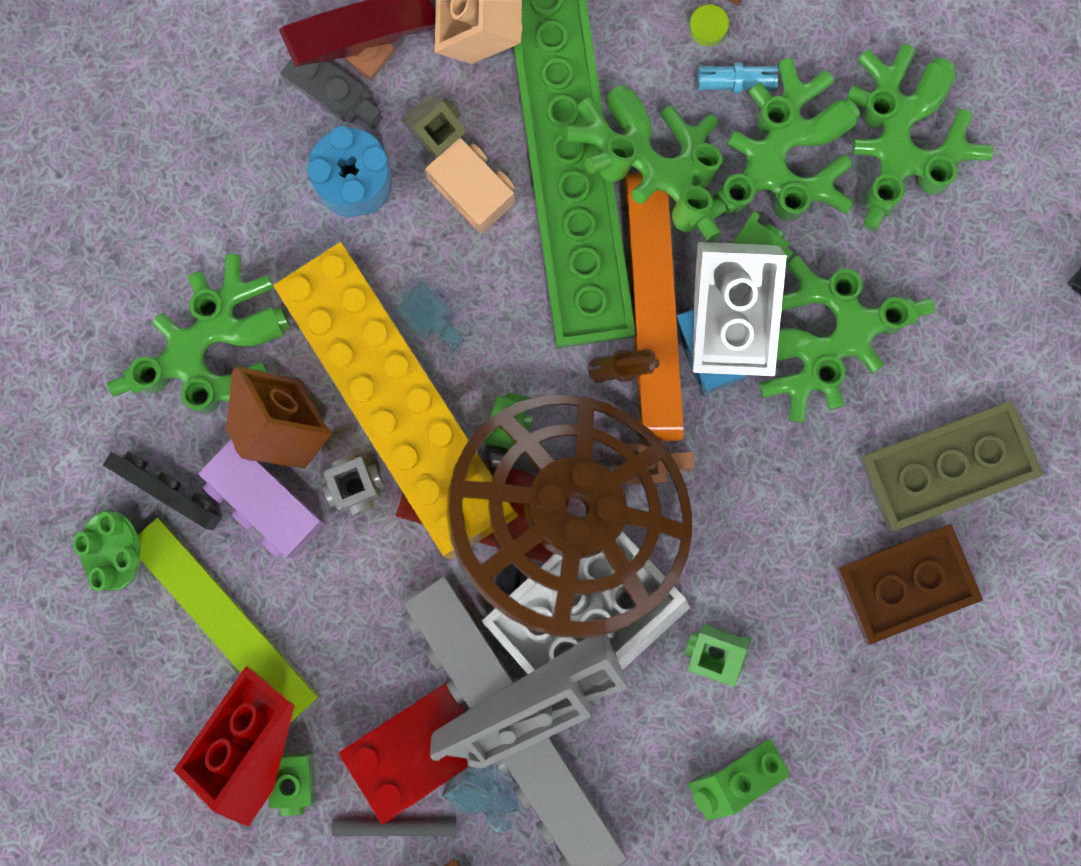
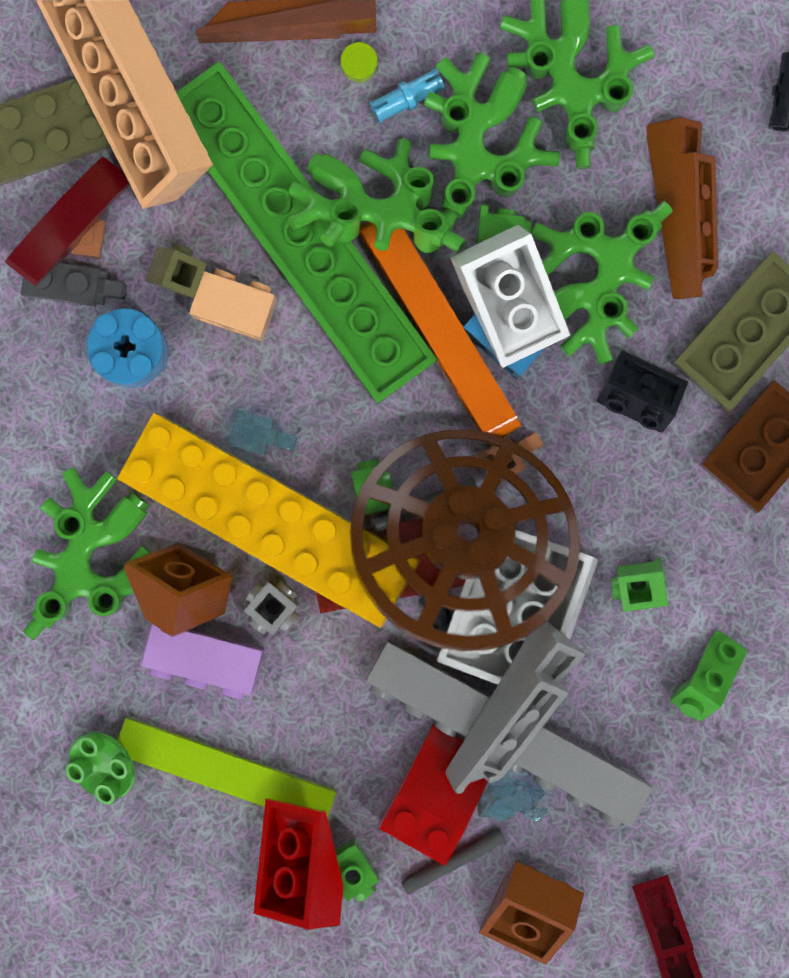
camera: 35 degrees left, 5 degrees up
pearl dark grey plate [103,451,222,531] -> none
reddish brown axle [588,349,659,383] -> none
none -> black bracket [597,350,688,433]
none -> dark orange wedge [646,117,718,300]

